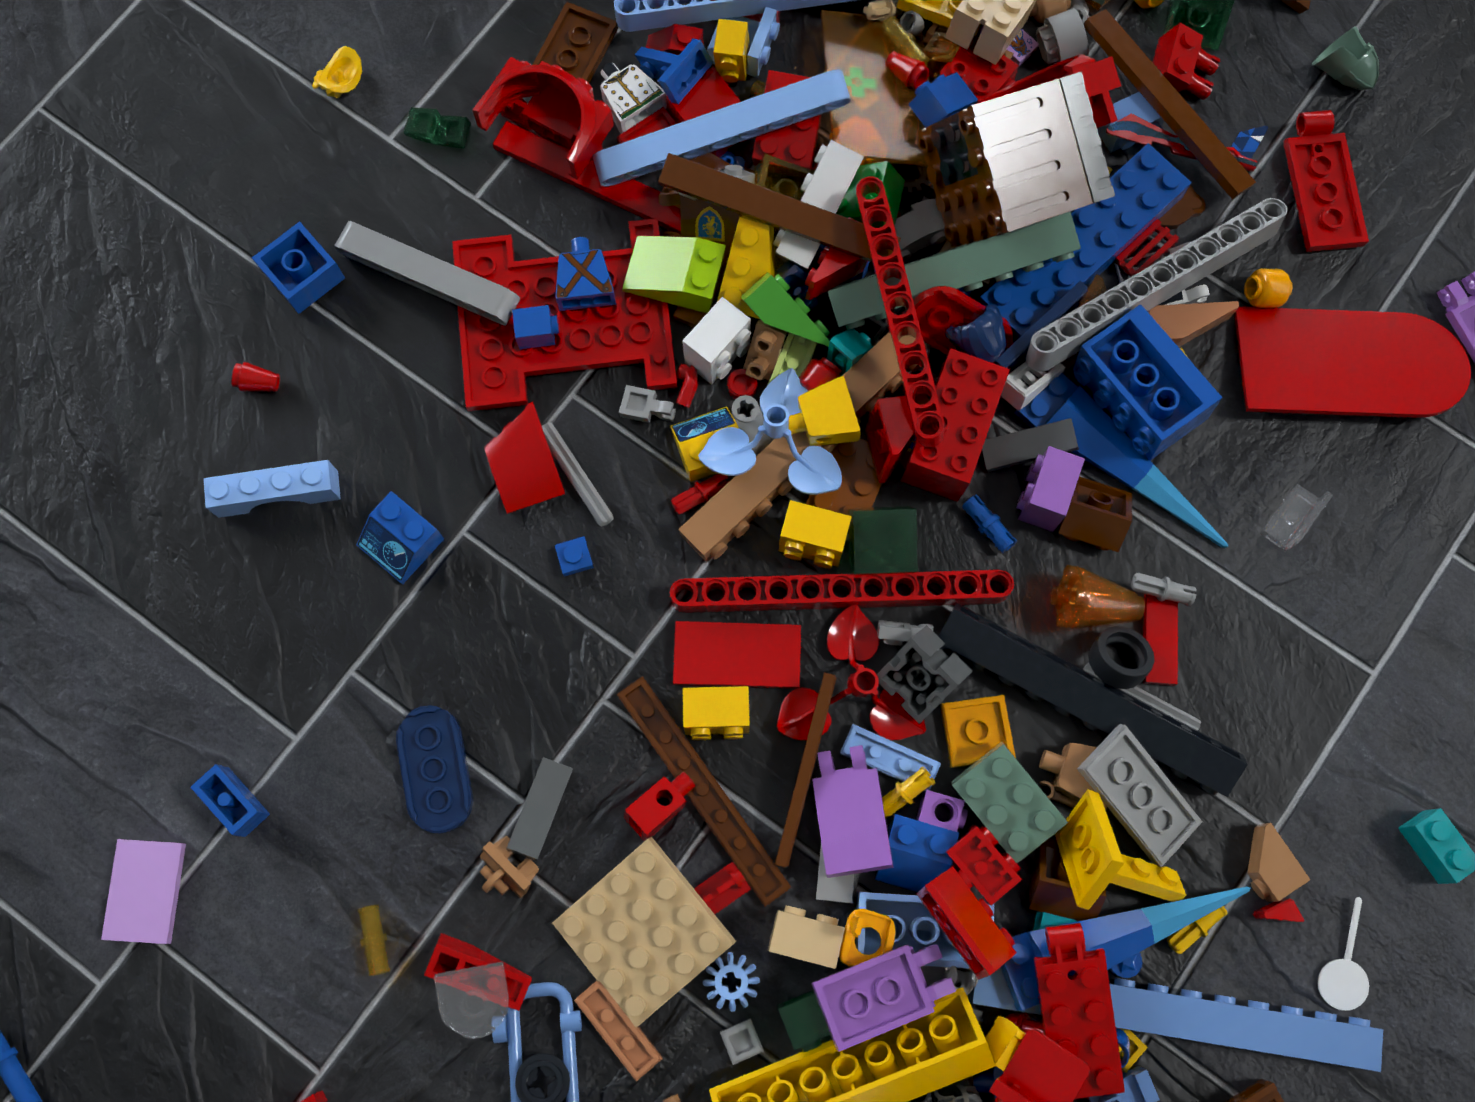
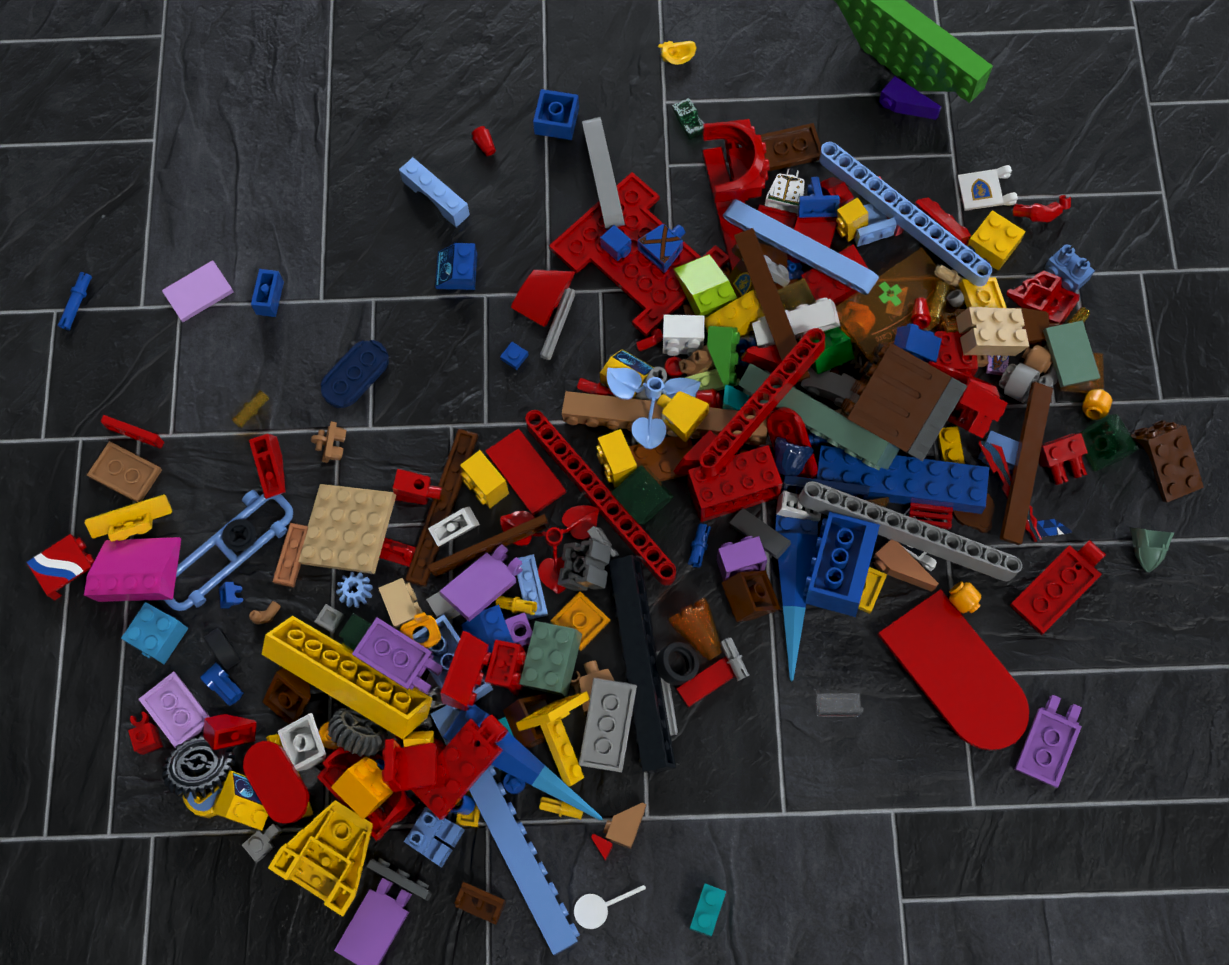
camera: 55 degrees right, 5 degrees down
clear tile [434,962,509,1039] -> none
dark grey tile [506,757,573,861] -> none
light grey plate [619,385,676,423] -> none
none -> white slope [428,507,480,547]

